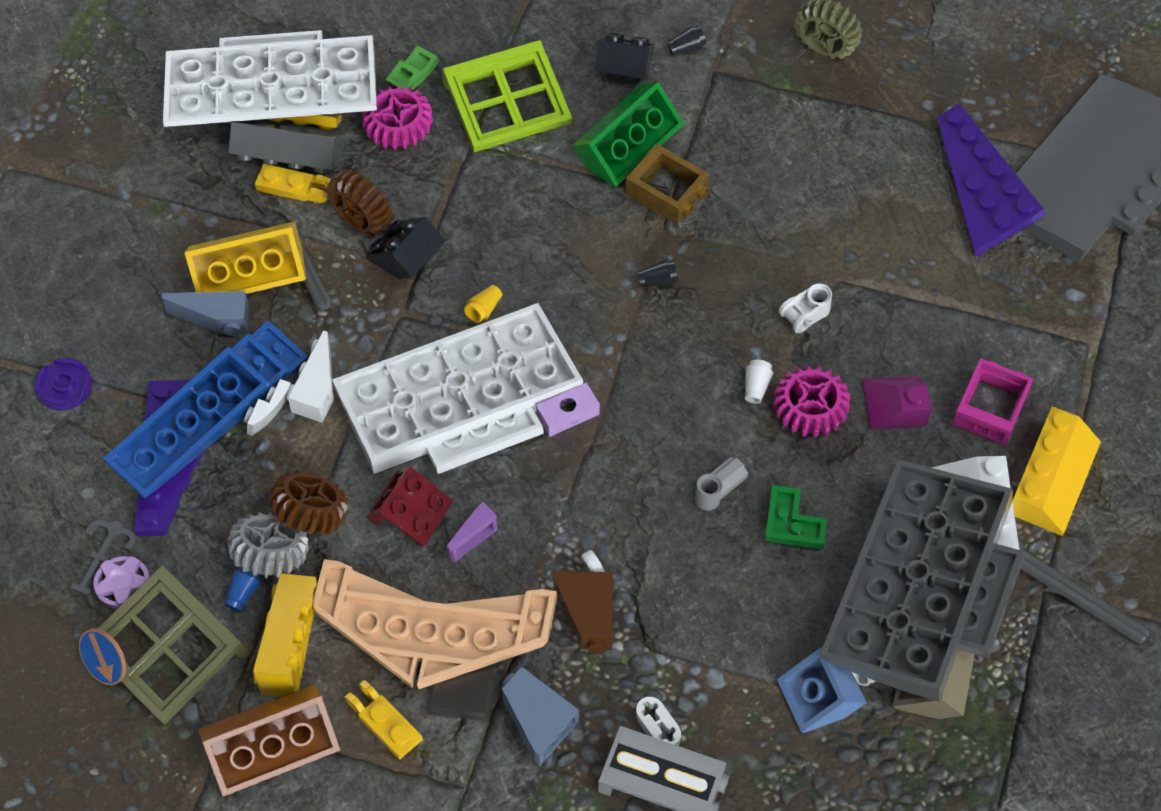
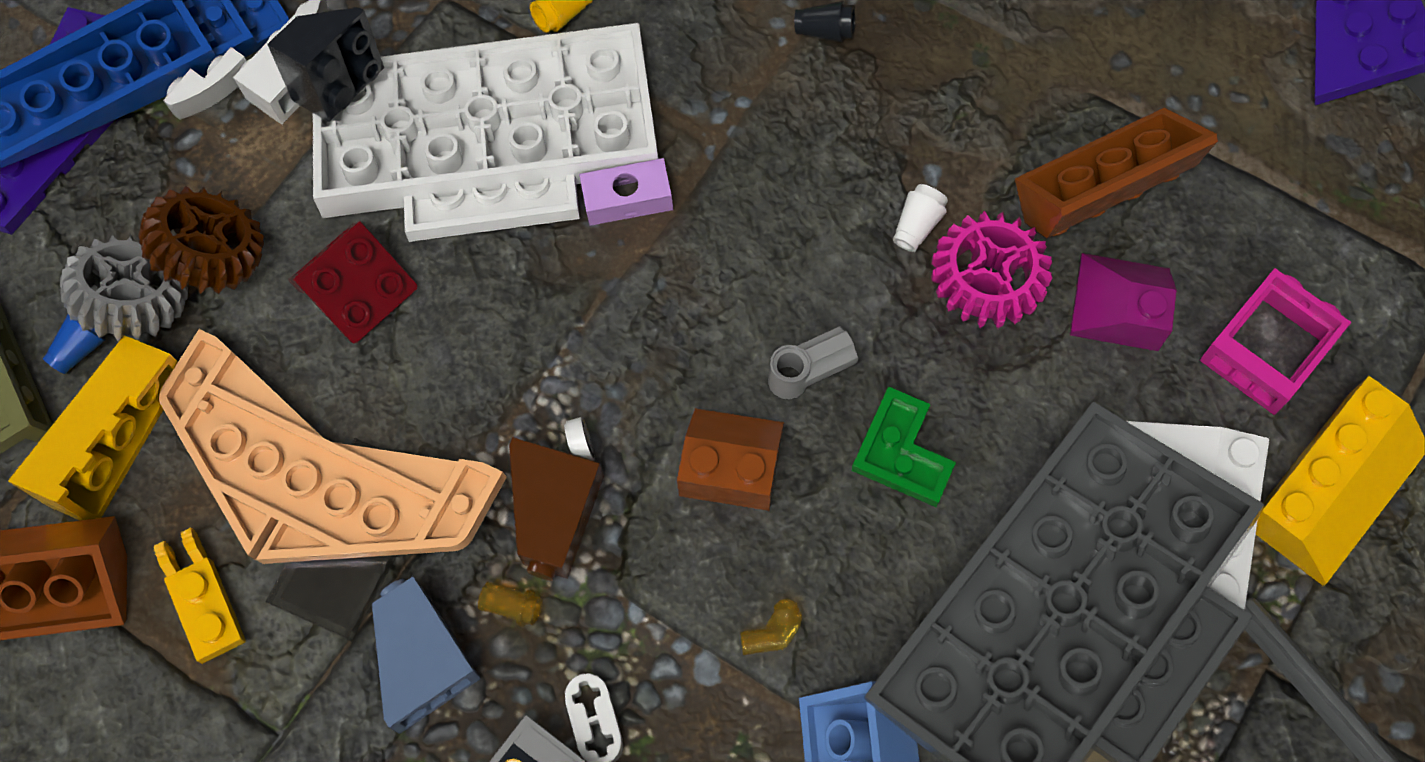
camera: 20 degrees right, 10 degrees up
medium lavender slope [447,502,498,563] -> none
white piece [778,284,832,333] -> none
none -> black slope [267,7,384,122]
none -> clear yellow pin [478,582,542,627]
none -> dark orange slope [677,408,784,511]
none -> clear yellow arm [740,599,802,655]
none -> dark orange slope [1015,108,1218,238]

